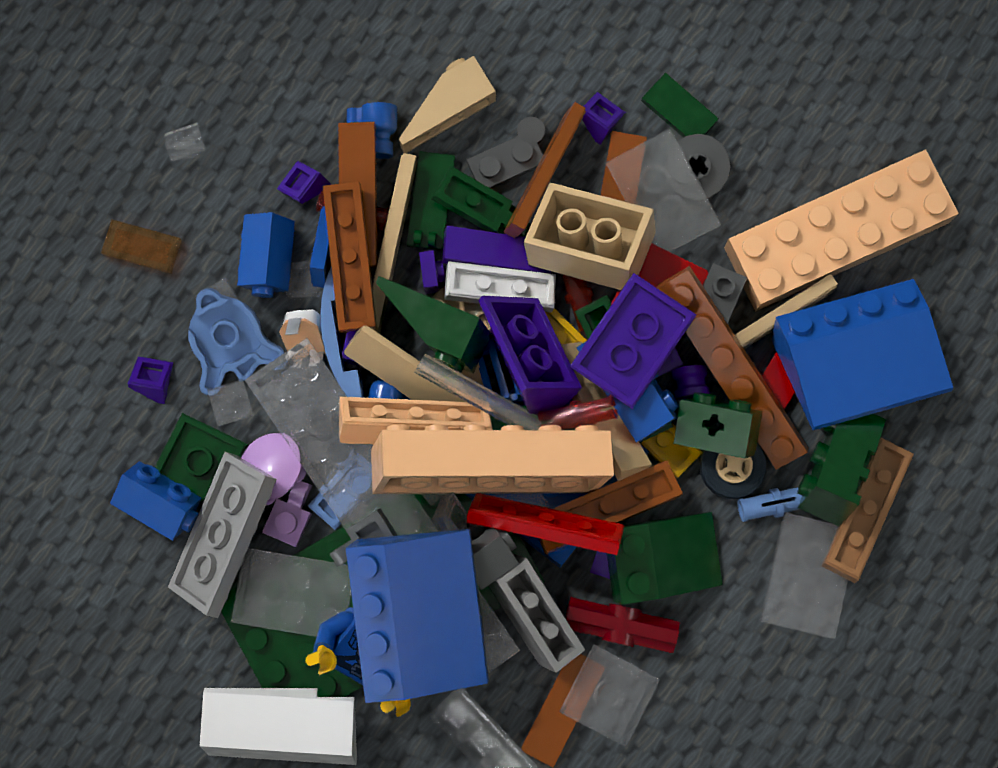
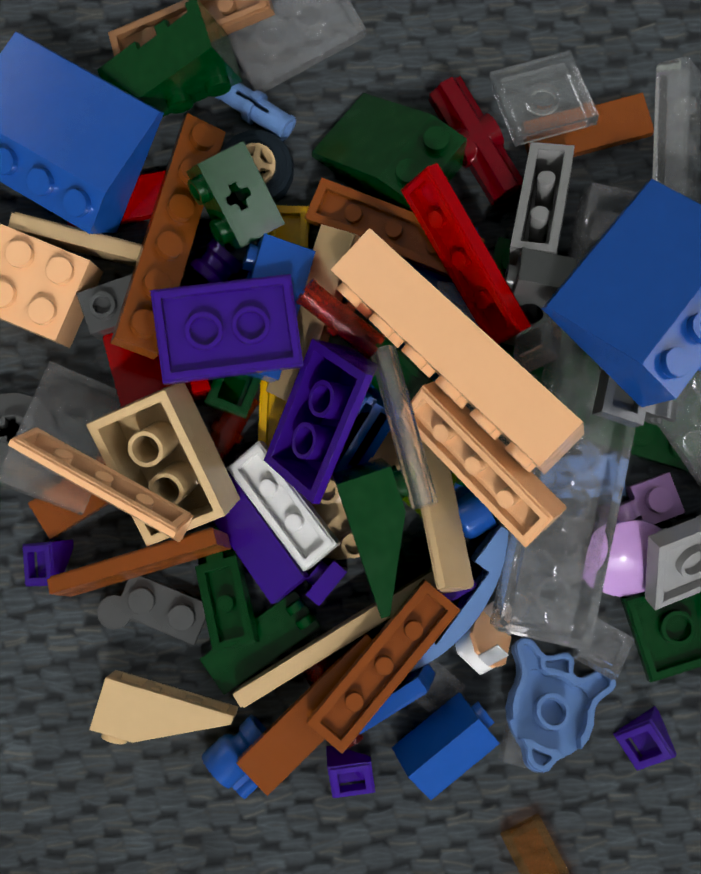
camera: 135 degrees left, 5 degrees up
none -> light nougat slope [8,427,193,542]

